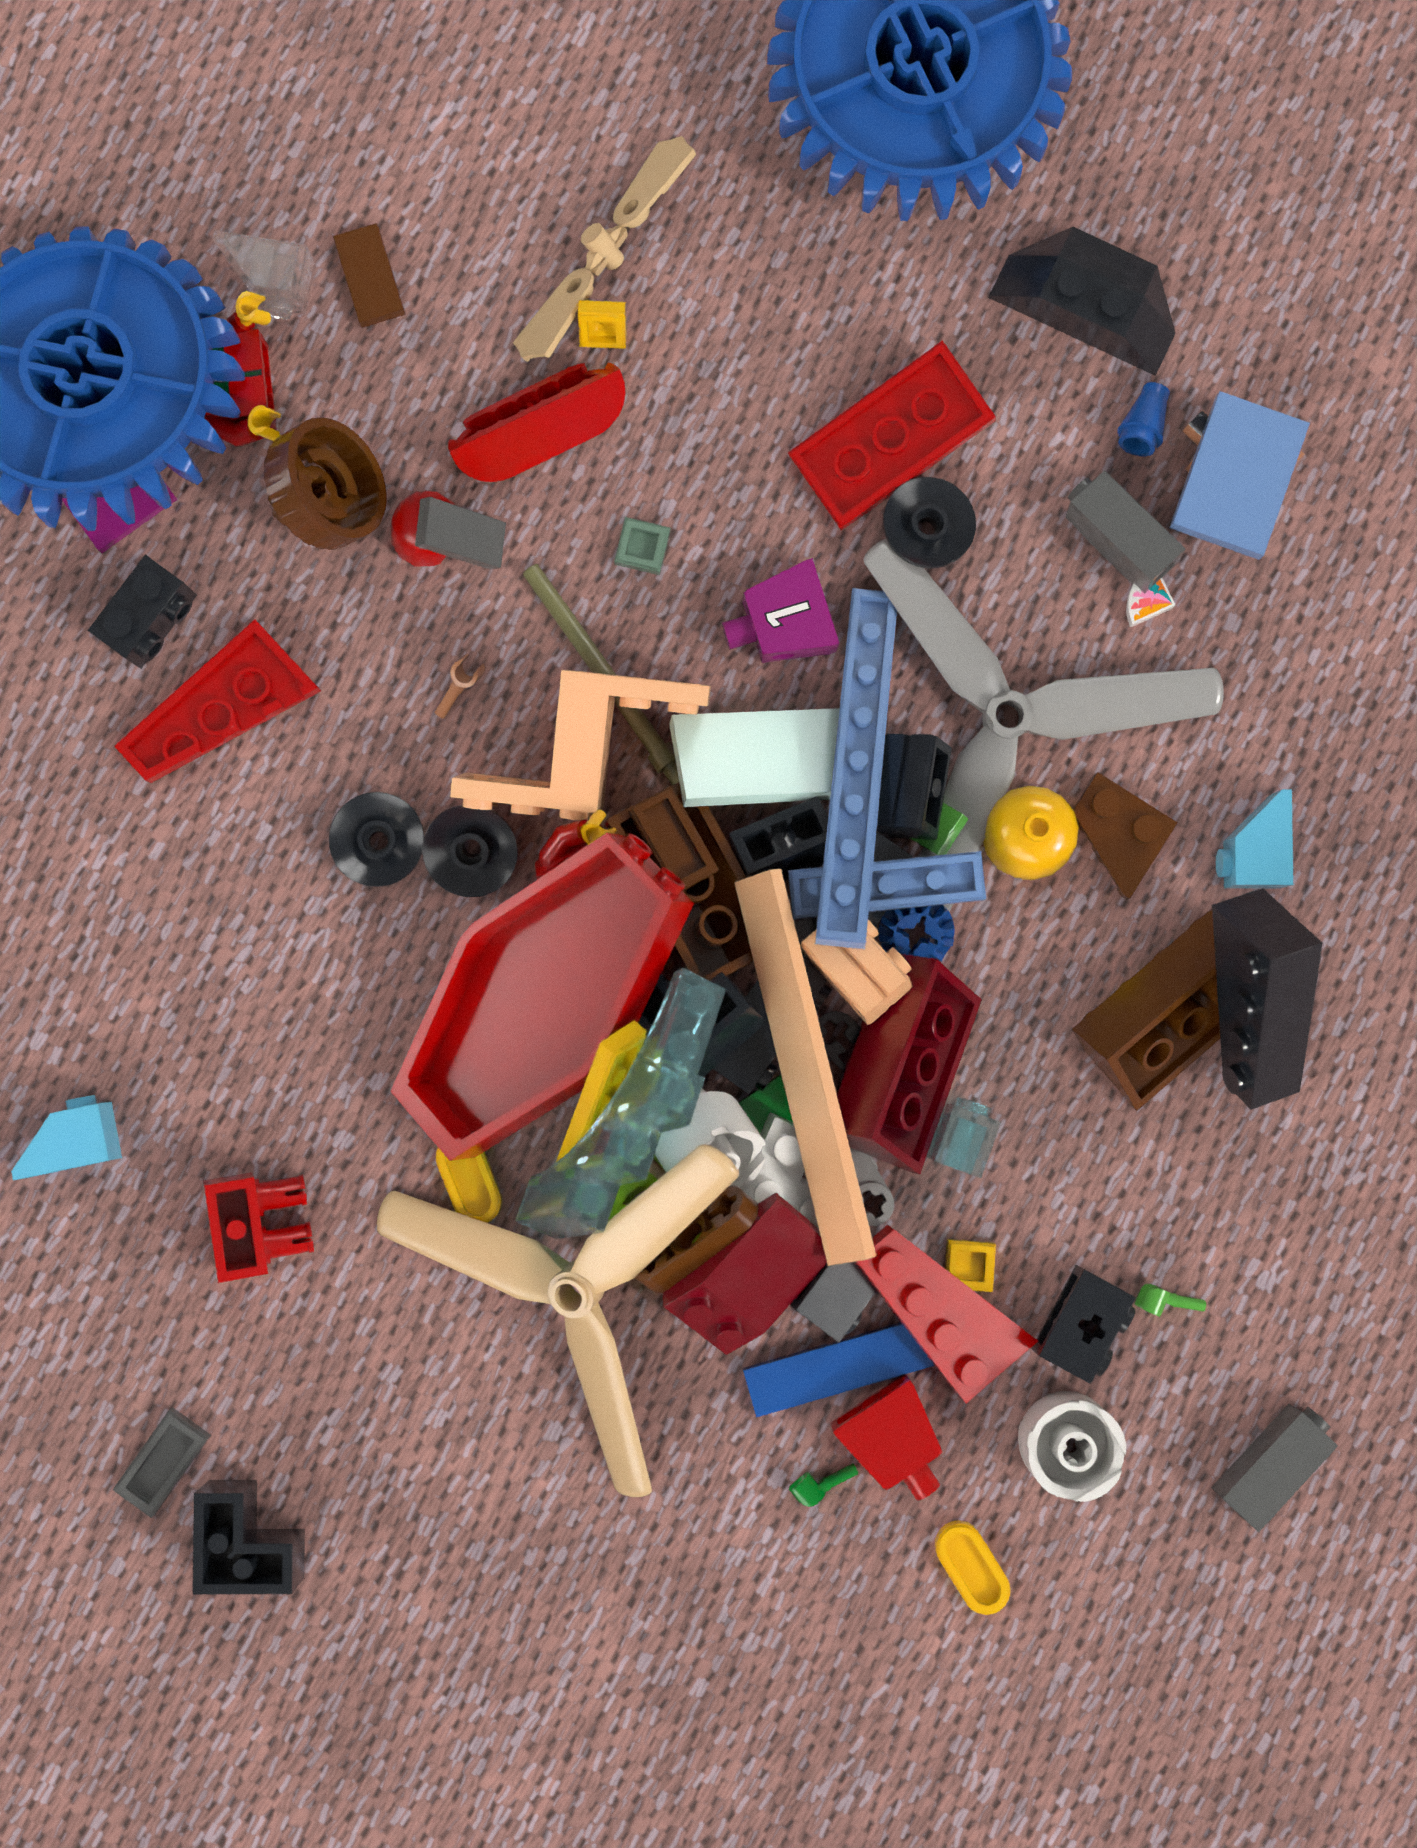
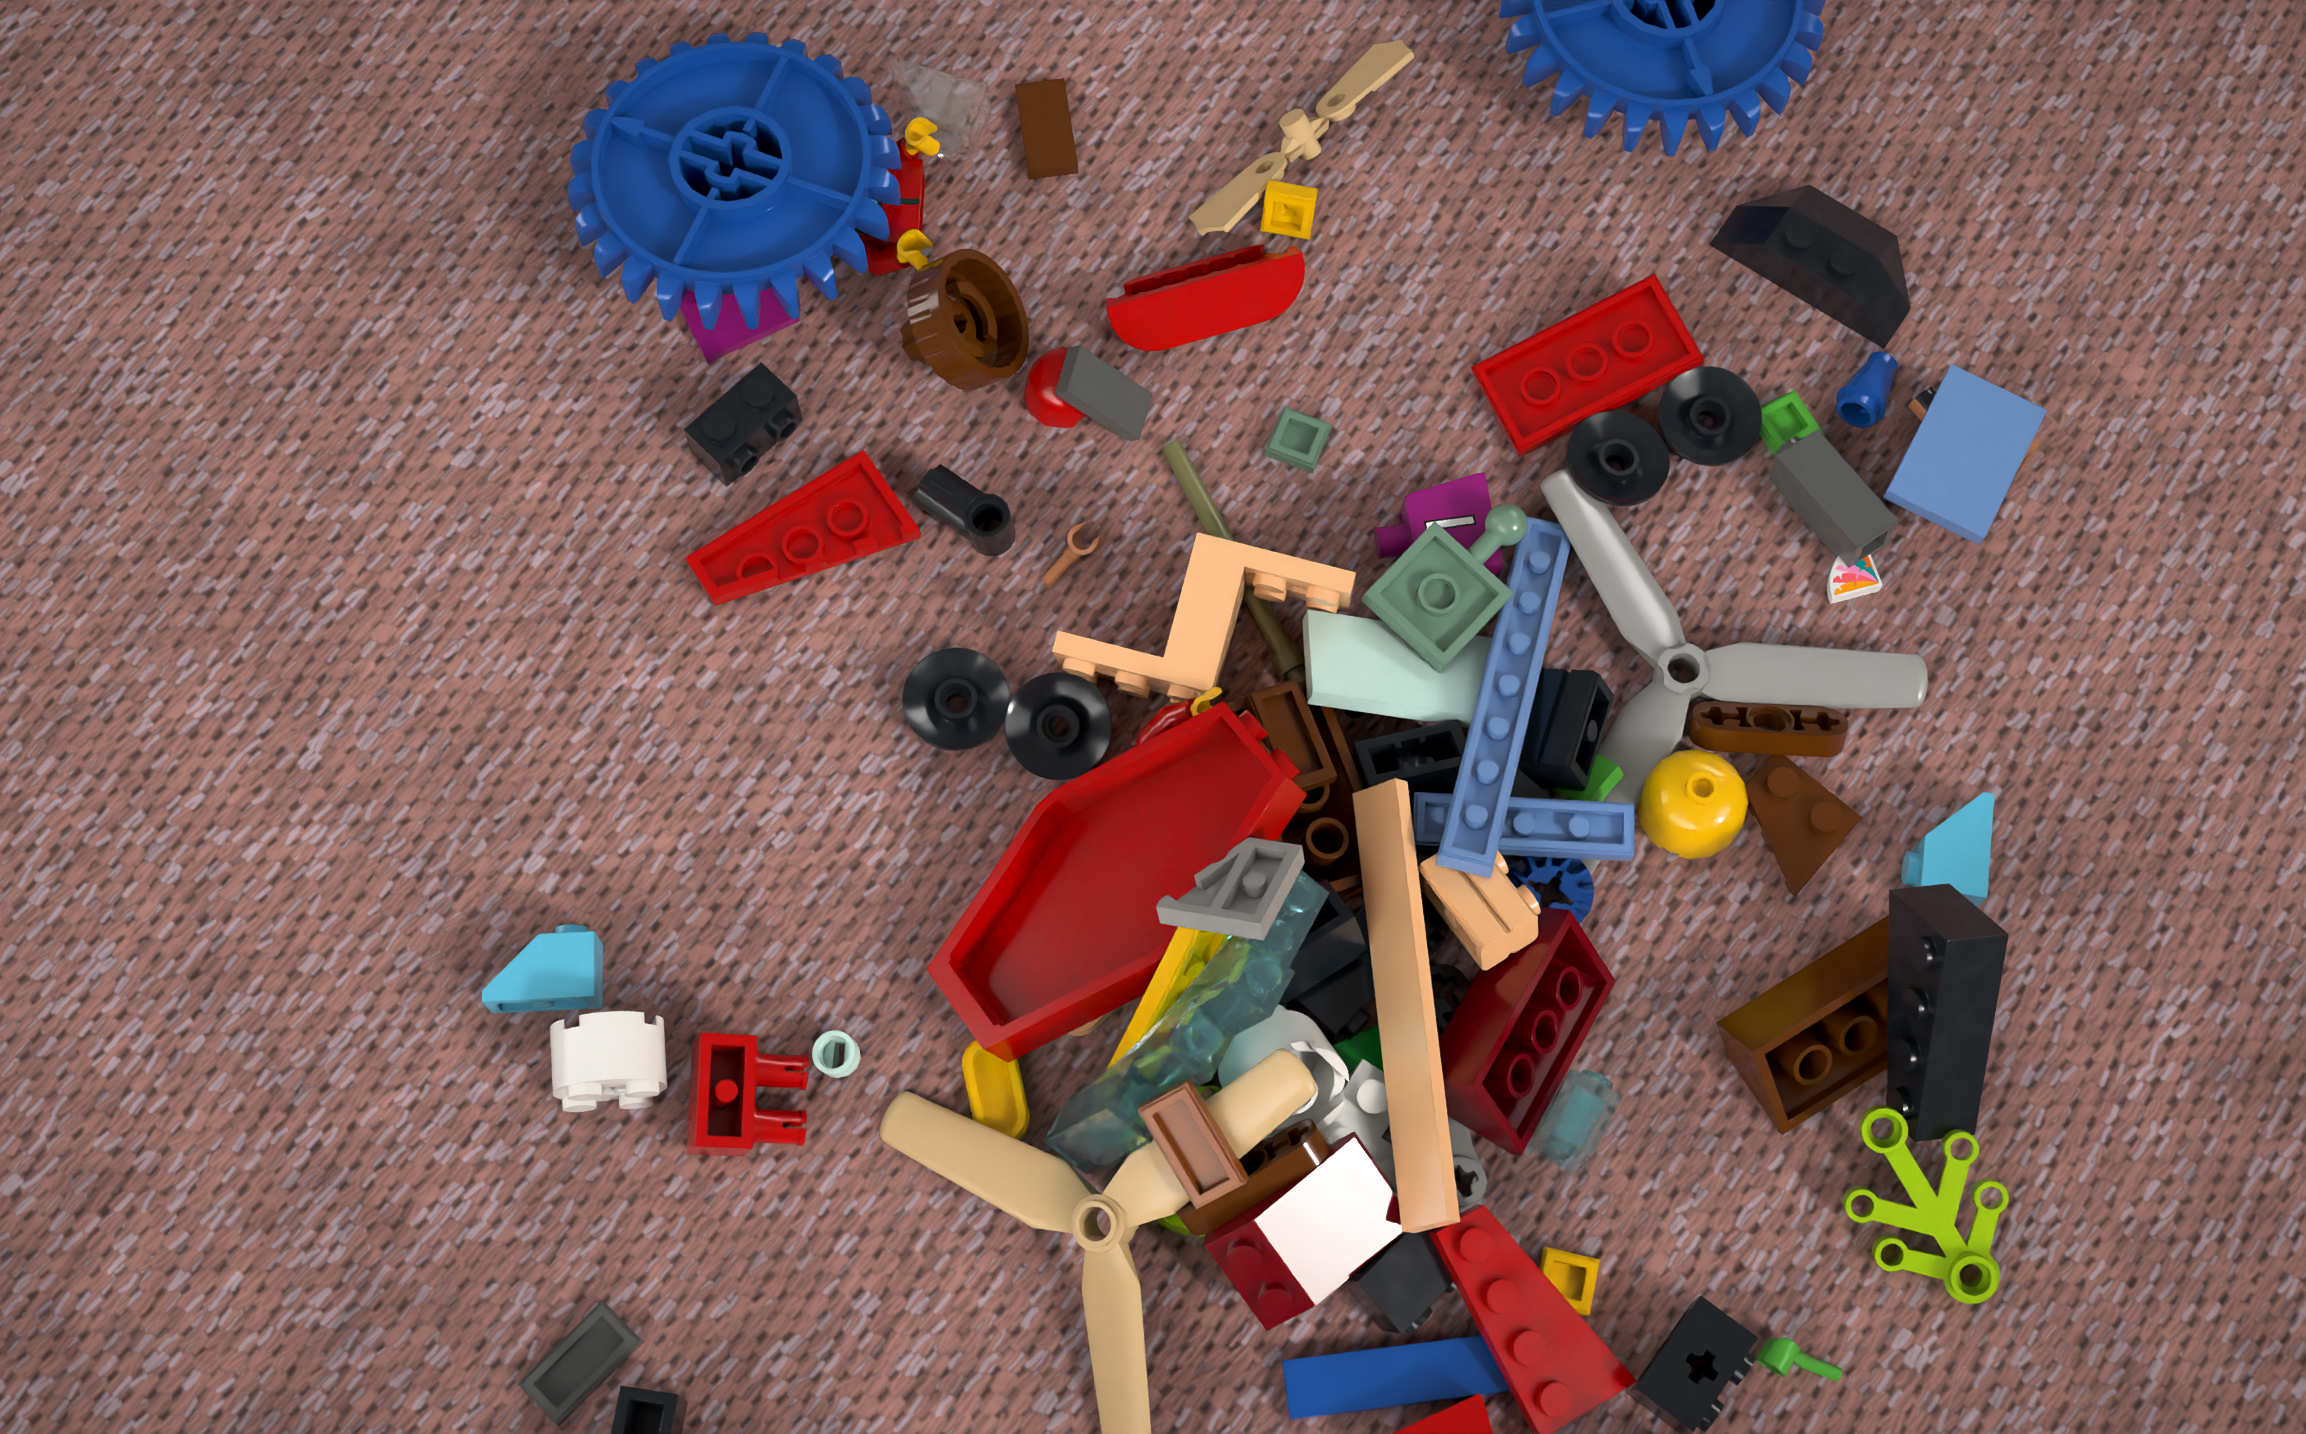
camera: 10 degrees right, 15 degrees down
none -> white brick [550,1011,667,1112]
none -> light aqua hinge [812,1030,861,1078]
none -> black piece [913,464,1016,556]
none -> tile [1137,1077,1249,1209]
none -> light grey wing [1156,837,1305,941]
none -> sand green plate [1361,503,1528,672]
none -> black dish [1658,366,1762,466]
none -> reddish brown beam [1688,701,1849,757]
none -> bright green tile [1759,390,1822,455]
none -> lime plant [1842,1105,2009,1304]

